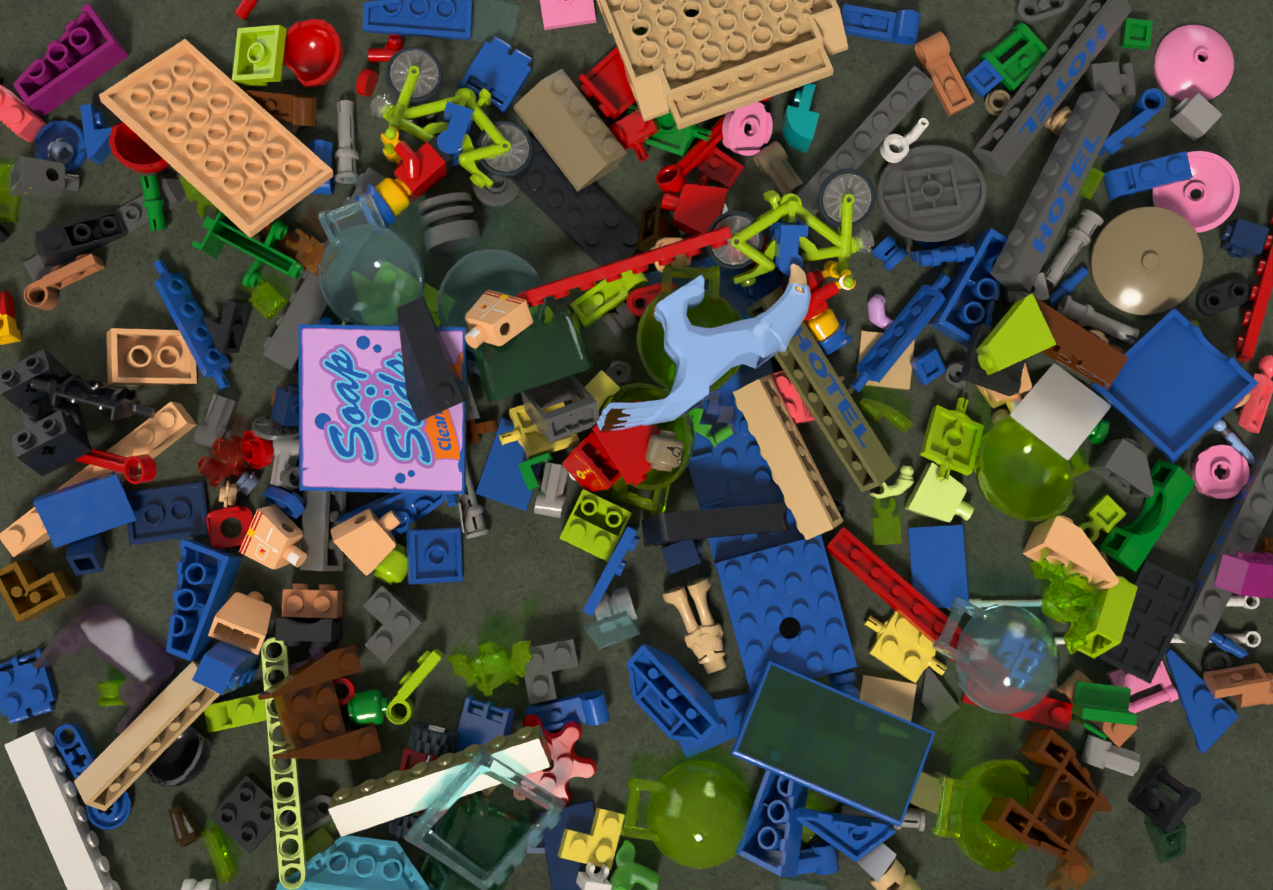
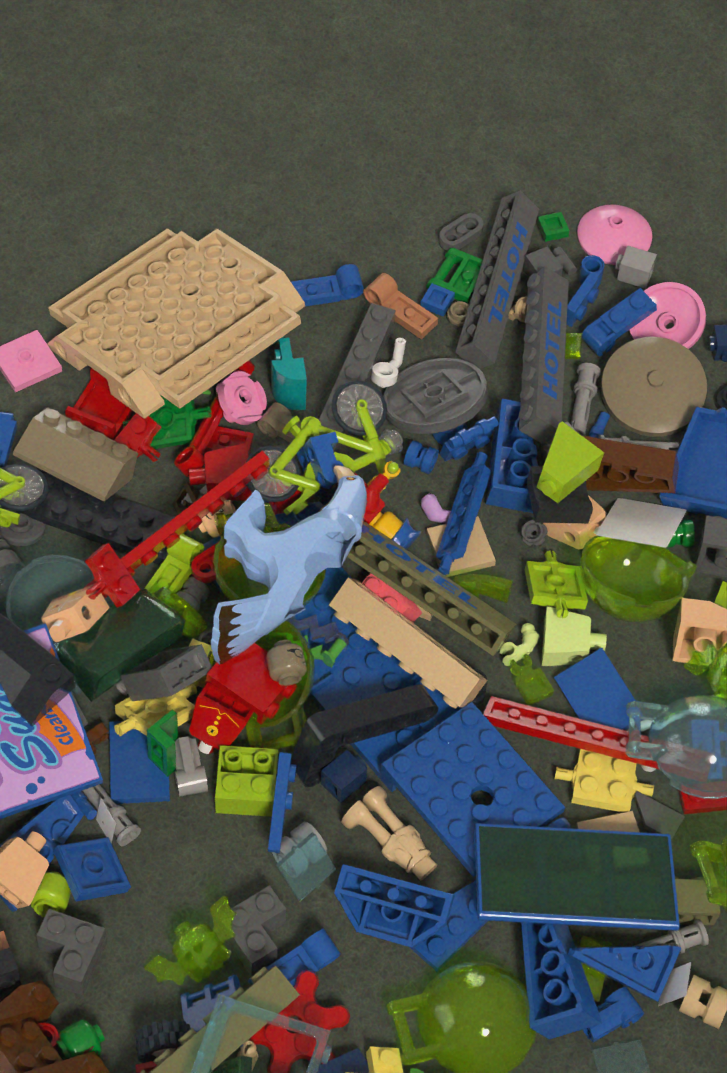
camera: 30 degrees left, 30 degrees down
lime plate [386,648,445,724] -> none
blue plate [910,347,946,385] -> none
none -> red plate [85,543,141,607]
none -> clear neon green slope [149,587,207,638]

